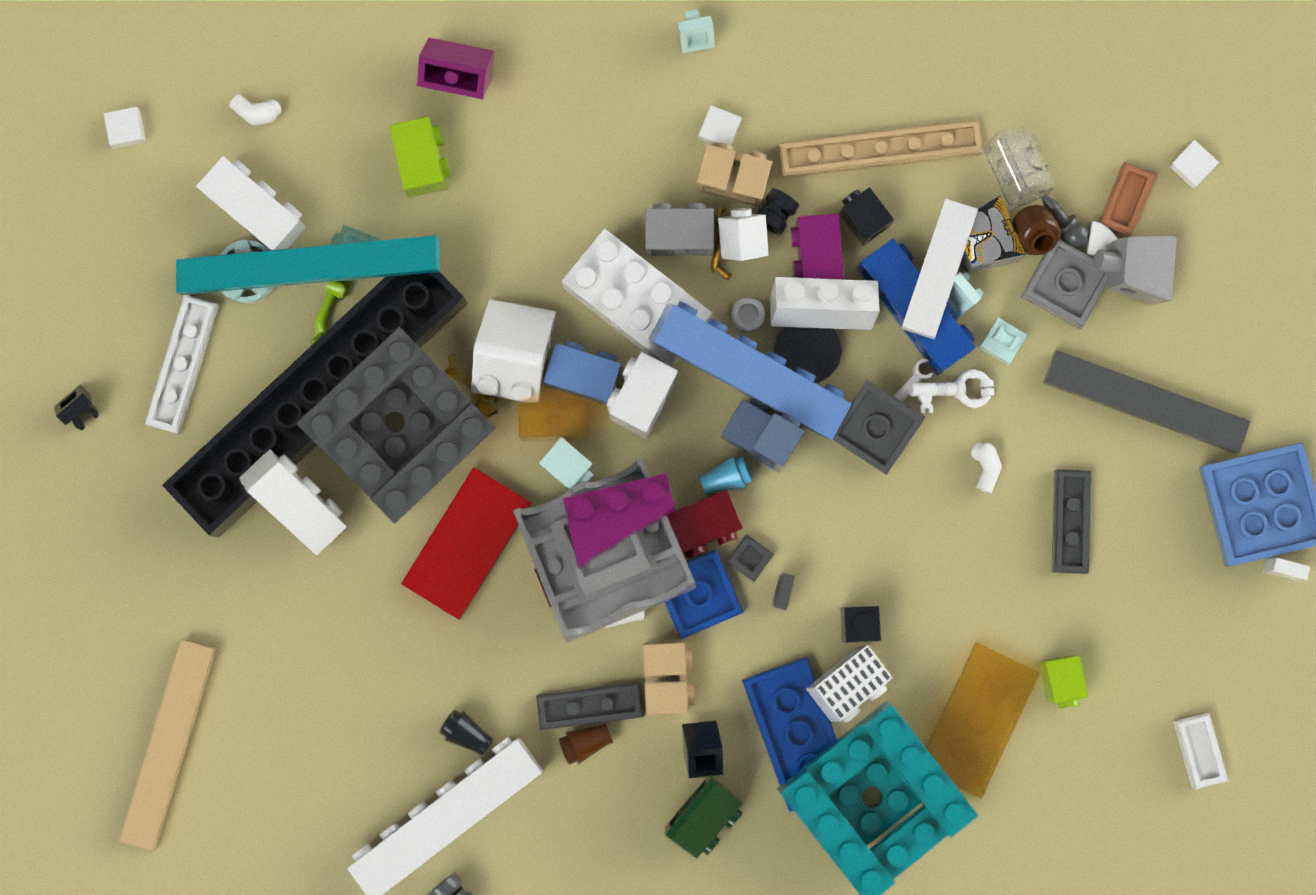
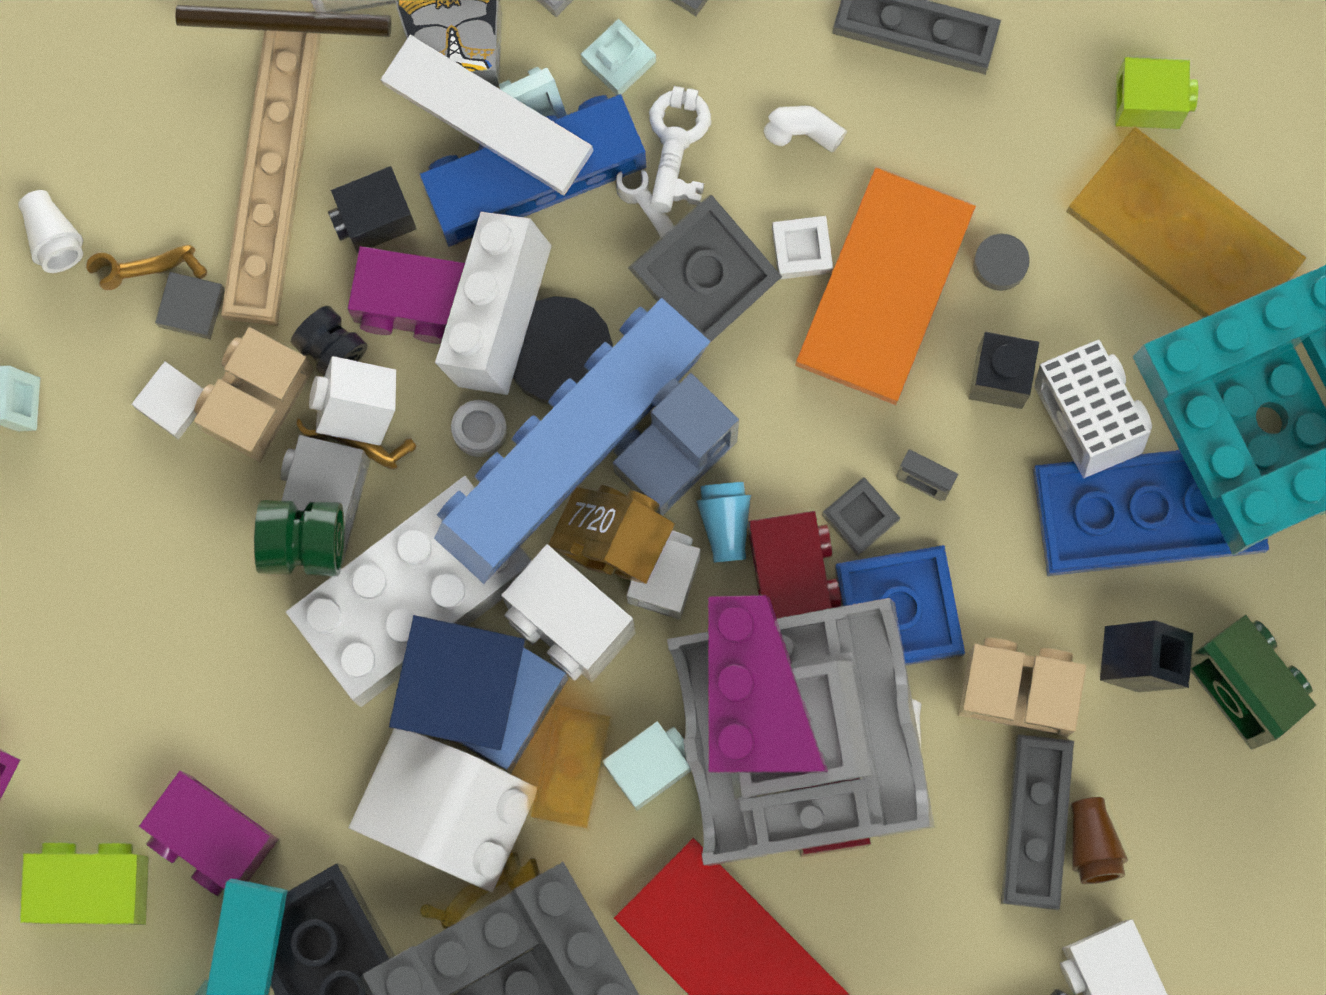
camera: 75 degrees left, 5 degrees down
none -> white cone [18,190,83,273]
none -> pearl gold piece [86,245,208,290]
none -> magenta brick [139,771,279,896]
none -> dark grey tile [155,272,225,340]
none -> dark brown bar [176,4,391,37]
none -> dark green wheel [254,500,345,576]
none -> dark blue tile [389,615,525,751]
none -> pearl gold brick [548,485,675,584]
none -> white brick [627,531,700,620]
none -> white tile [772,216,833,280]
none -> orange tile [795,167,976,405]
none -> dark grey tile [973,234,1030,291]

